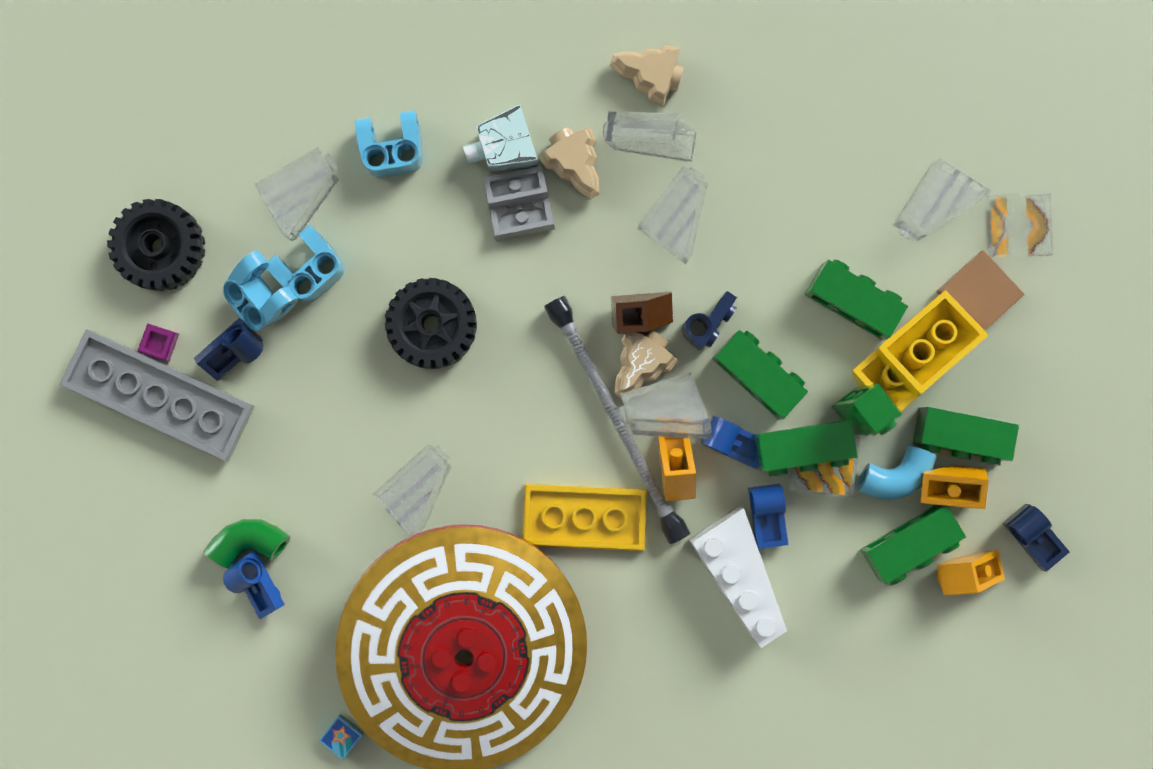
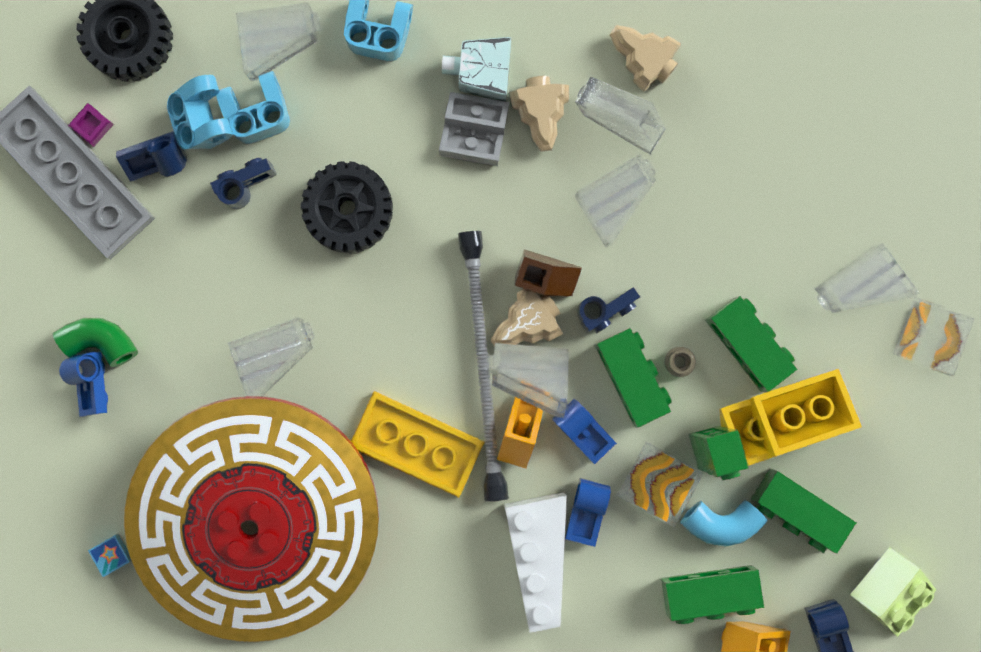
camera: 25 degrees right, 0 degrees up
green brick [754,420,858,476] -> none
light orange slope [920,465,989,509] -> none
medium nougat tile [936,250,1025,330] -> none
none -> dark blue plate [210,158,277,209]
none -> dark tan plate [665,347,696,377]
none -> yellowish green slope [850,547,936,637]

